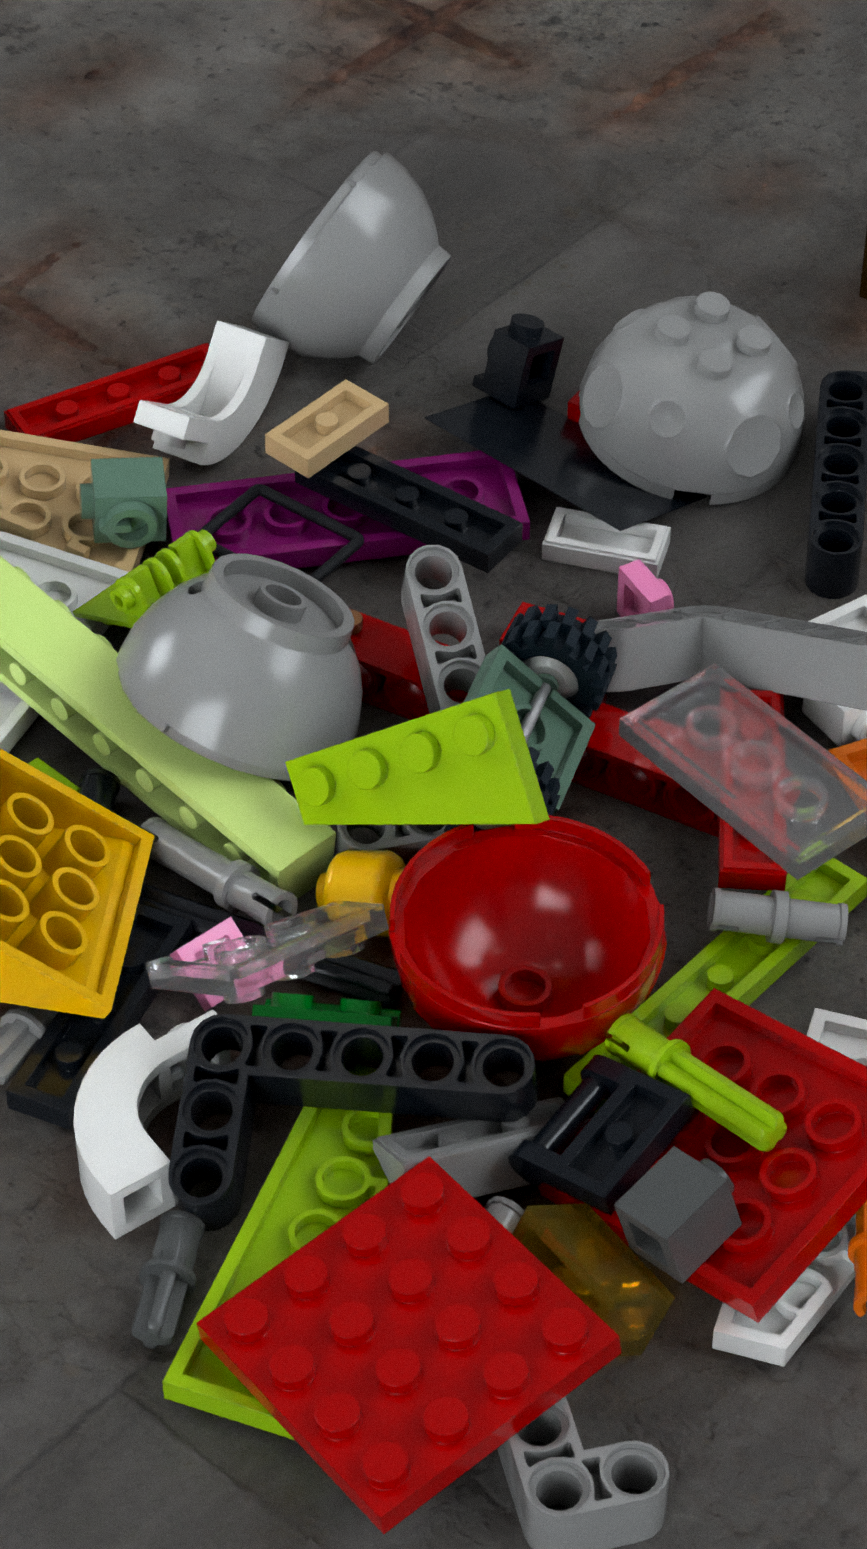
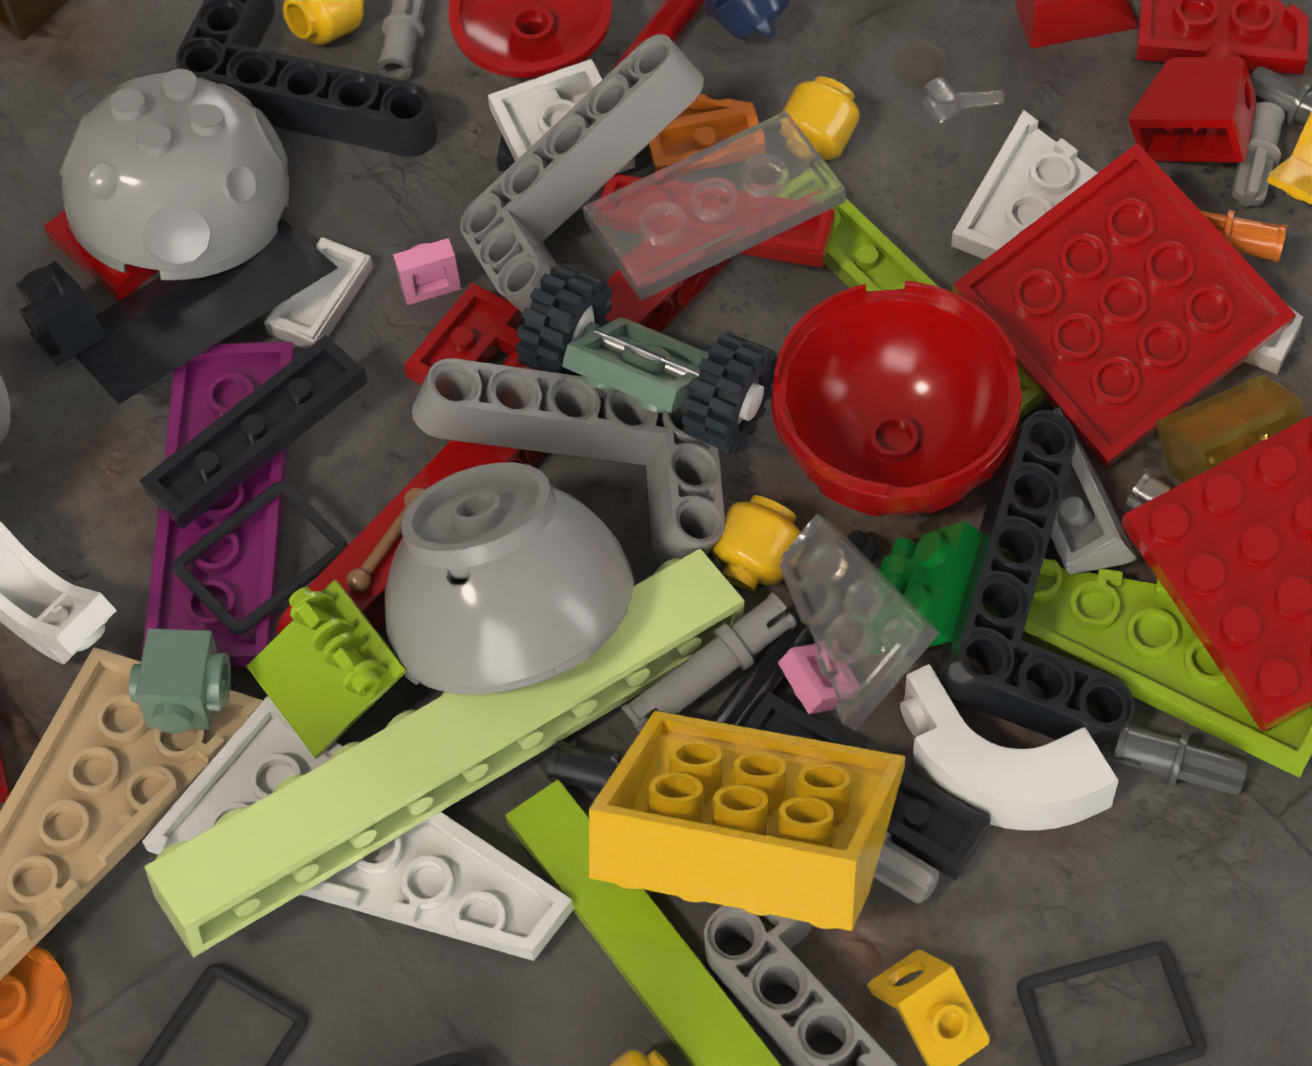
camera: 75 degrees left, 15 degrees up
tan plate [265,379,389,478] -> none
lime wing [285,689,550,825] -> none
black plate [508,1055,695,1216] -> none
lime axle [605,1013,787,1151] -> none
dark grey brick [614,1146,742,1284] -> none
light grey pin [707,887,848,946] -> none

